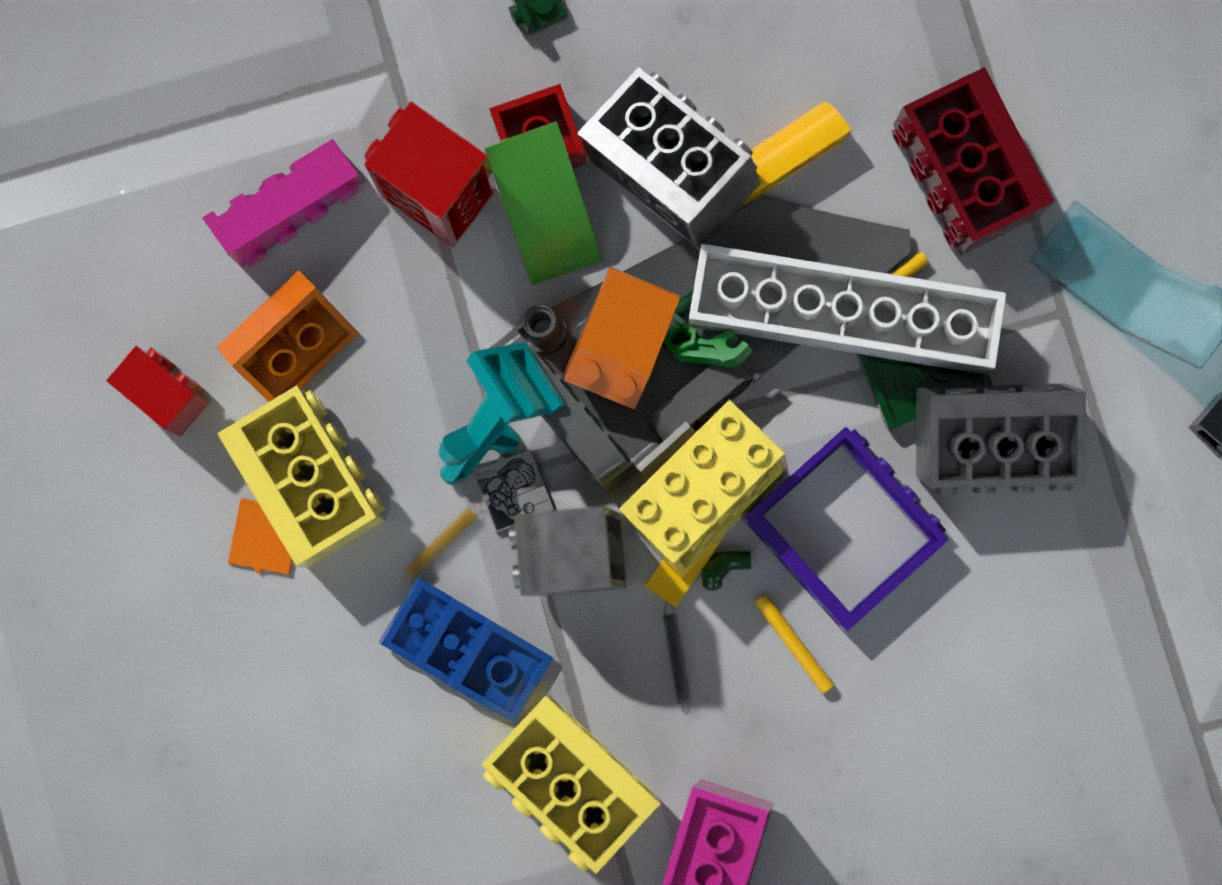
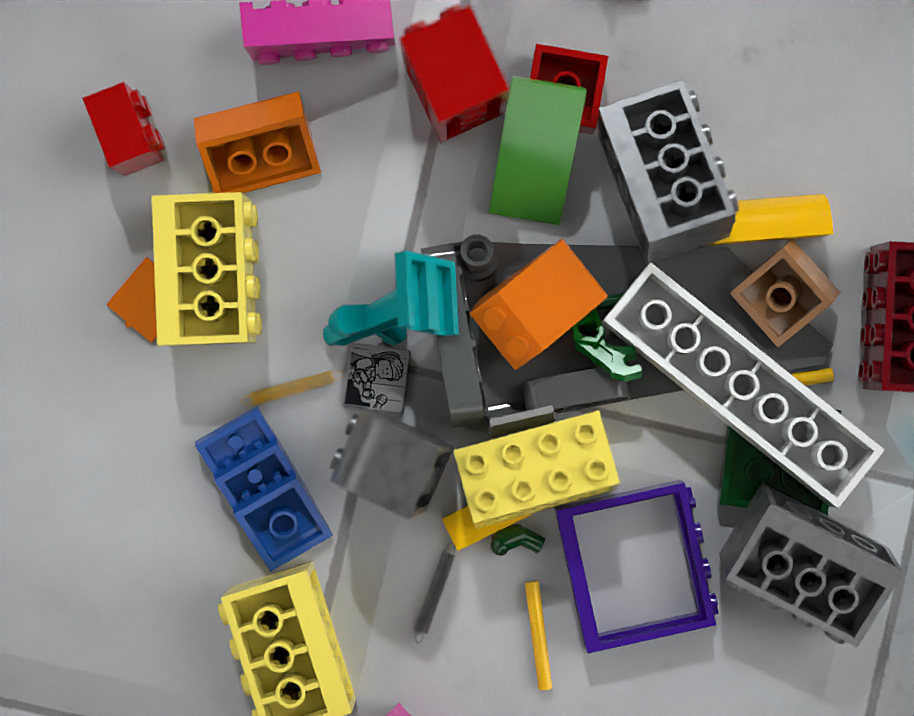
camera: 30 degrees right, 5 degrees up
none -> medium nougat slope [730,238,841,347]

